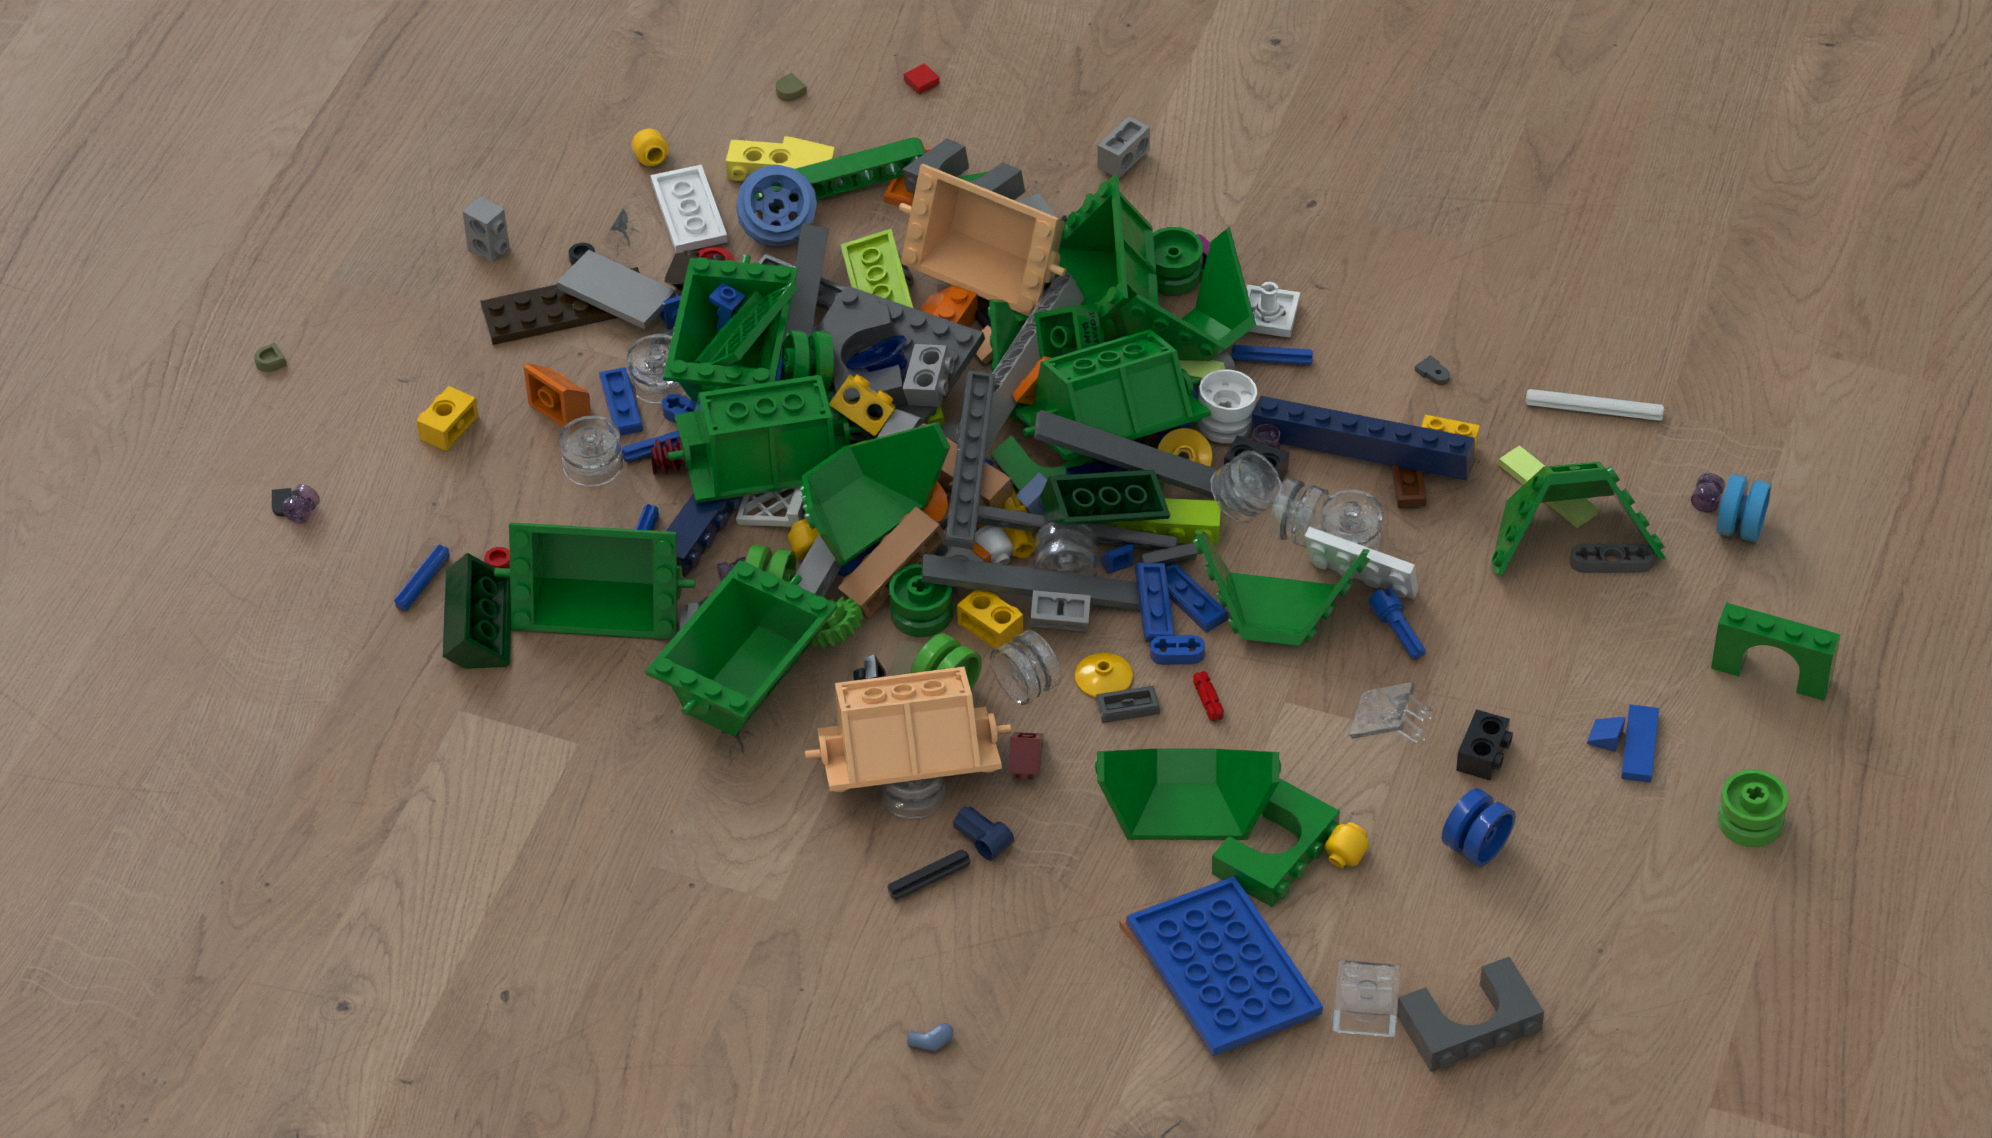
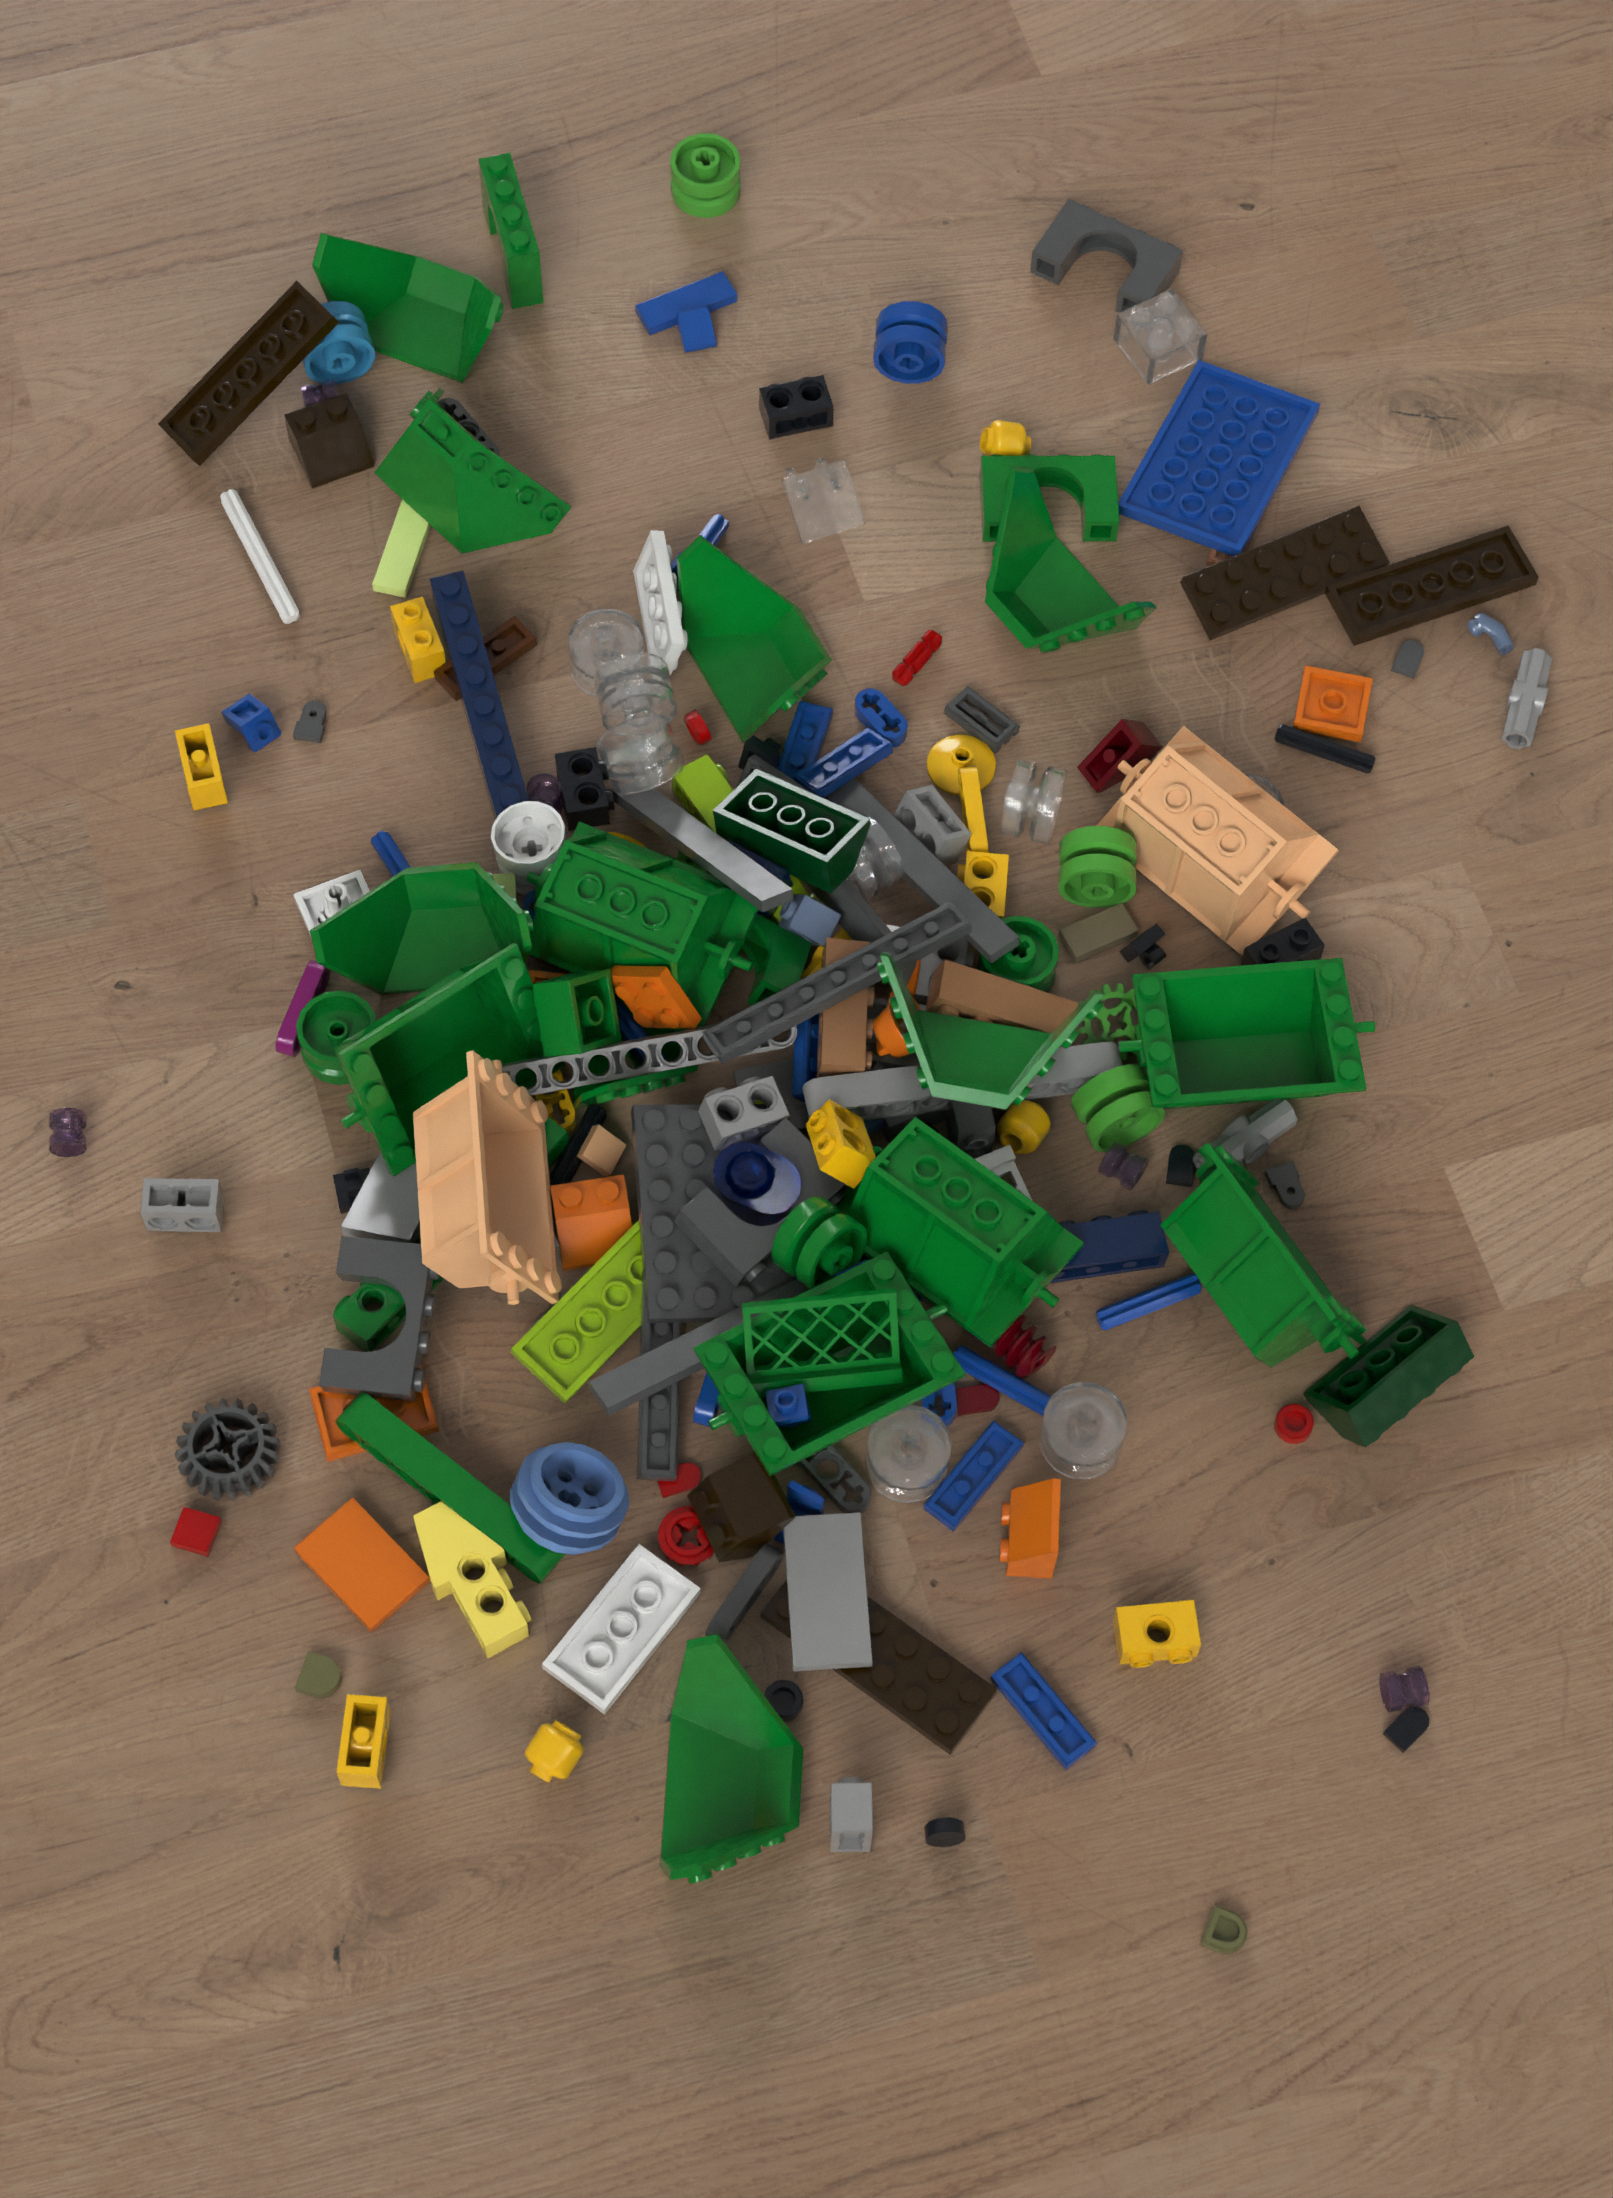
camera: 130 degrees left, 15 degrees up
blue axle [394,544,450,611] -> none
dark blue piece [953,806,1014,861] -> none
none -> wheel [49,1108,87,1157]
none -> dark brown plate [158,281,339,466]
none -> yellow brick [175,723,228,811]
none -> dark grey gear [175,1398,281,1501]
none -> blue bracket [221,693,281,752]
none -> dark brown slope [284,393,375,488]
none -> orange tile [294,1497,430,1633]
none -> green piece [312,233,504,383]
none -> yellow brick [336,1694,391,1789]
none -> green piece [660,1634,803,1884]
none -> red tile [683,710,712,746]
none -> dark grey beam [705,1543,784,1644]
none -> black tile [738,735,781,770]
none -> black tile [924,1817,966,1847]
none -> dark red piece [955,1384,999,1416]
none -> yellow beam [958,767,988,853]
none -> blue tile [990,1652,1097,1770]
none -> dark brown plate [1180,506,1390,641]
none -> black brick [1240,918,1325,966]
none -> dark grey piece [1265,1161,1305,1209]
none -> orange plate [1293,665,1373,743]
none -> dark brown plate [1325,525,1539,646]
none -> dark grey piece [1391,640,1424,679]
none -> light grey piece [1501,648,1552,750]

